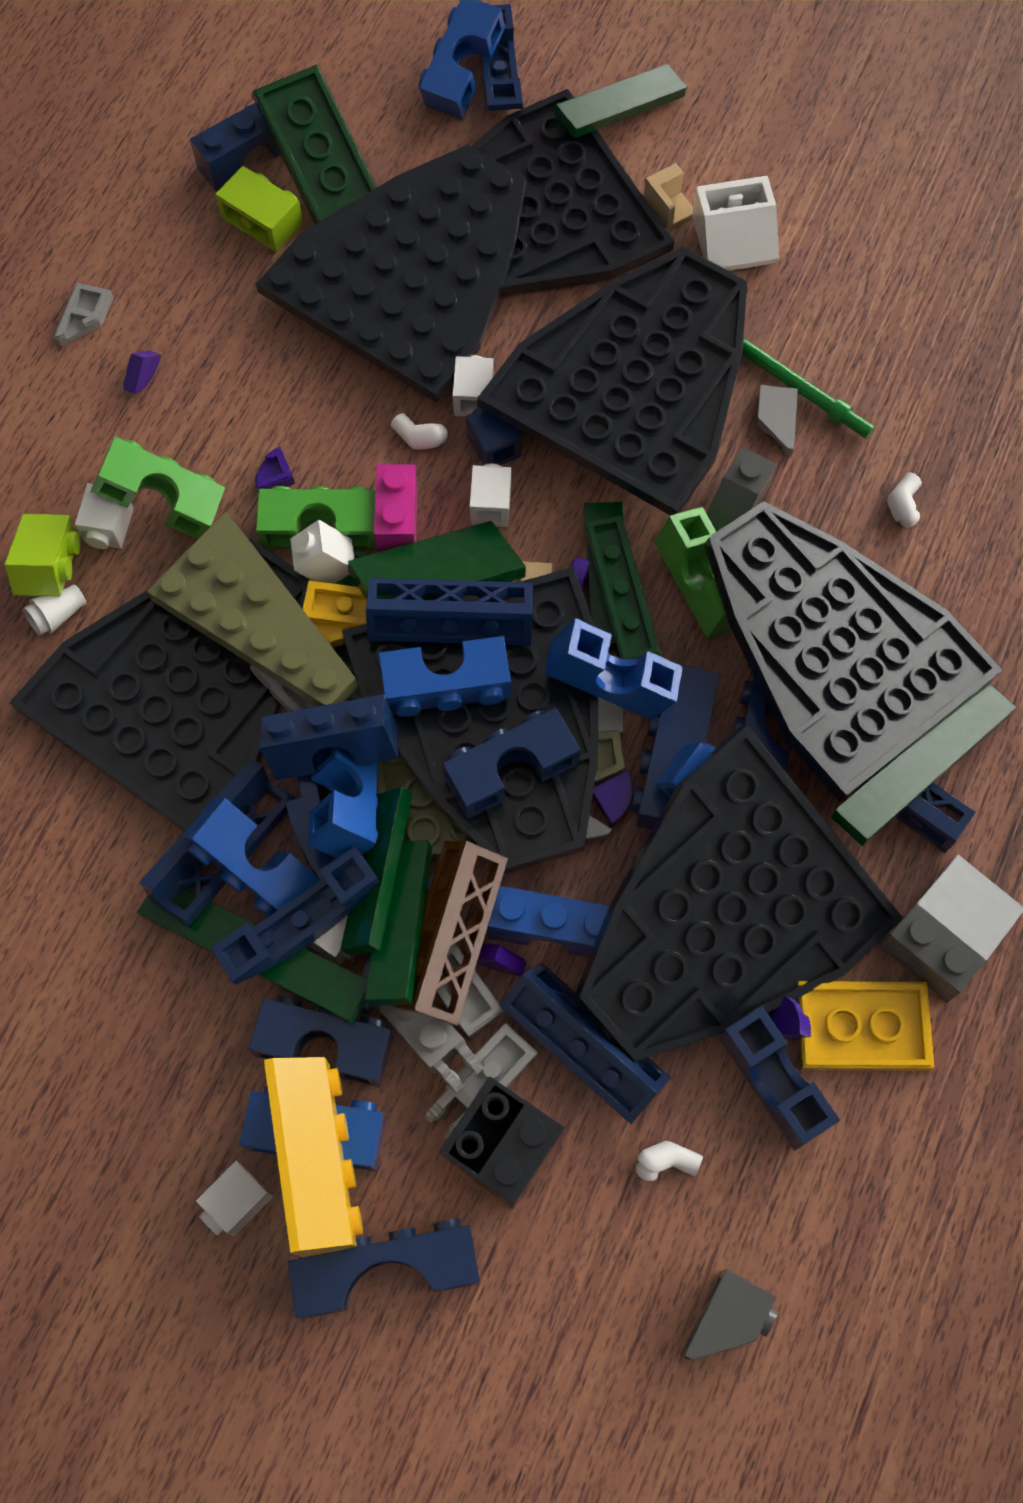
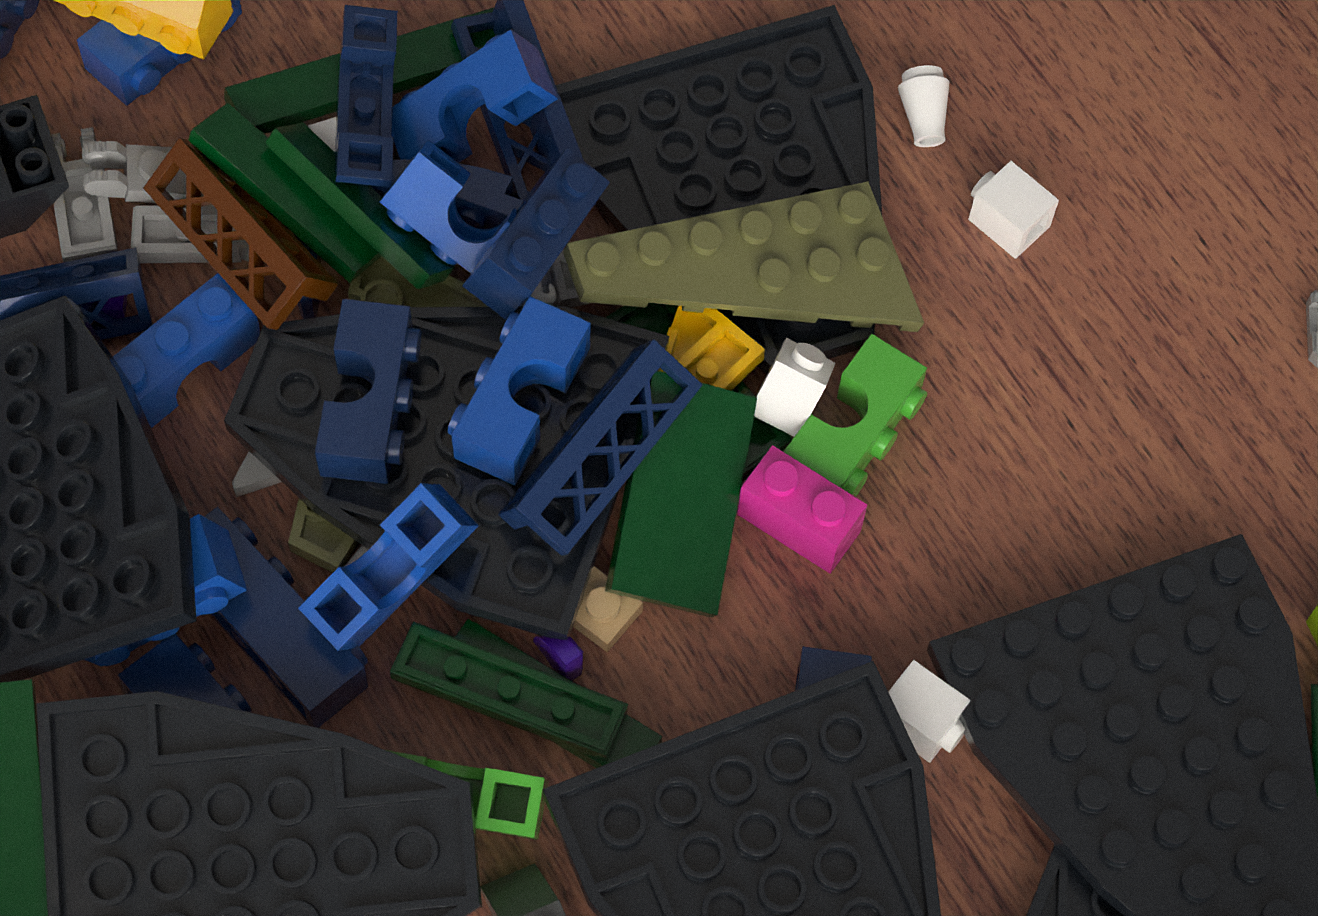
camera: 120 degrees right, 5 degrees down
lime brick [5,514,81,596] -> none
bright green arch [90,436,225,540] -> none
dark purple tile [123,350,161,394] -> none
dark blue arch [249,995,394,1088] -> none
dark purple tile [255,447,295,494] -> none
white arm [391,413,448,450] -> none
white brick [469,464,511,527] -> none
dark purple tile [477,943,527,976] -> none
dark purple tile [593,770,633,827] -> none

